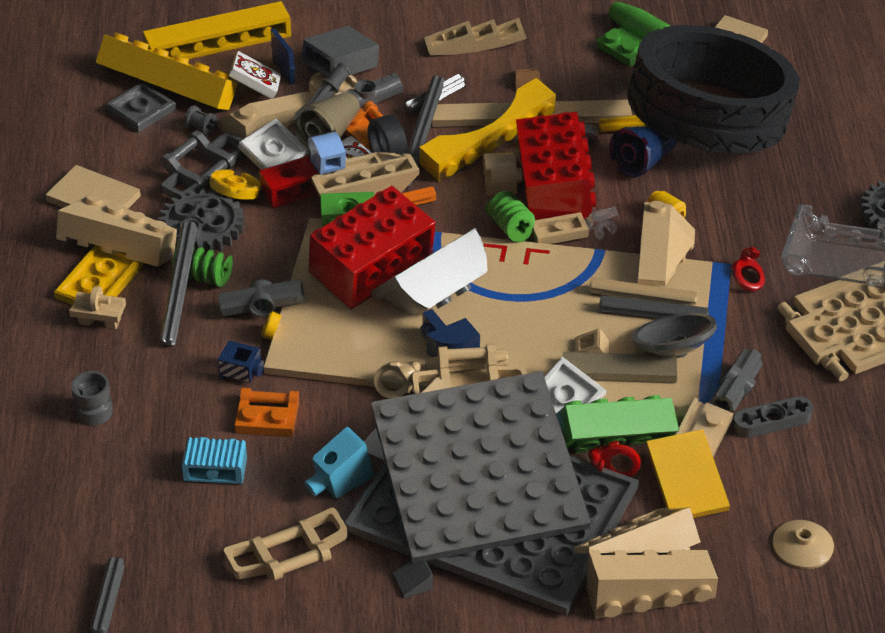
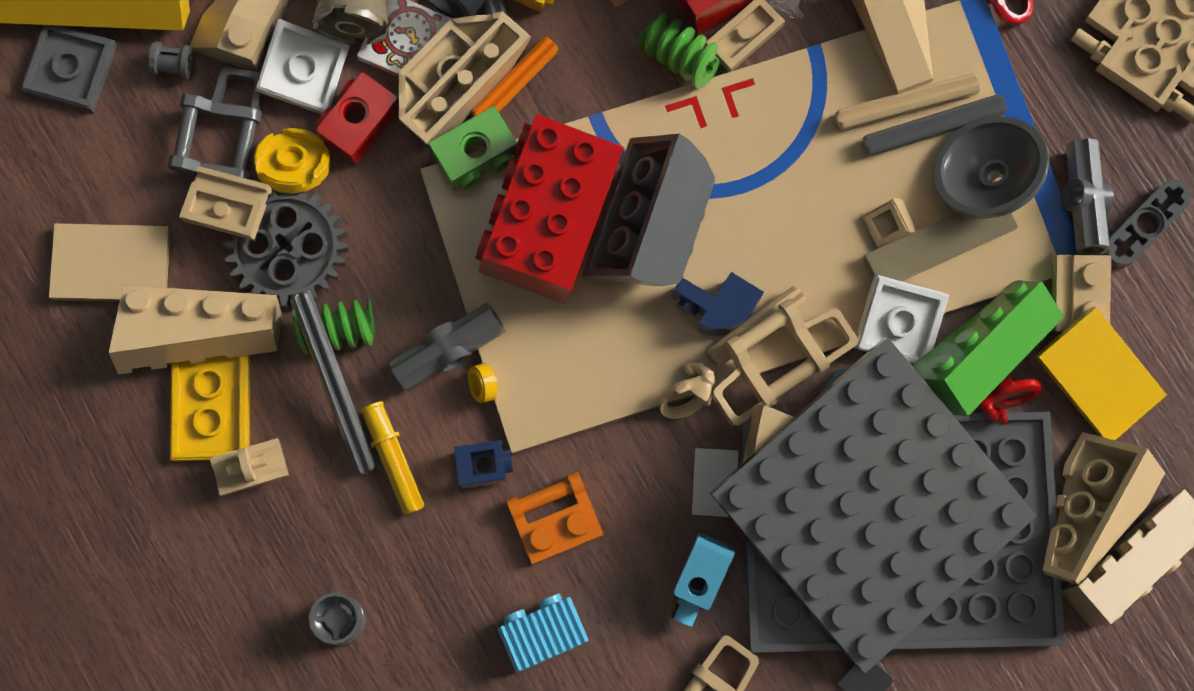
camera: 30 degrees left, 35 degrees up
light blue brick [308,132,346,175] -> none
none -> tan plate [179,166,272,240]
none -> yellow axle [360,401,424,515]

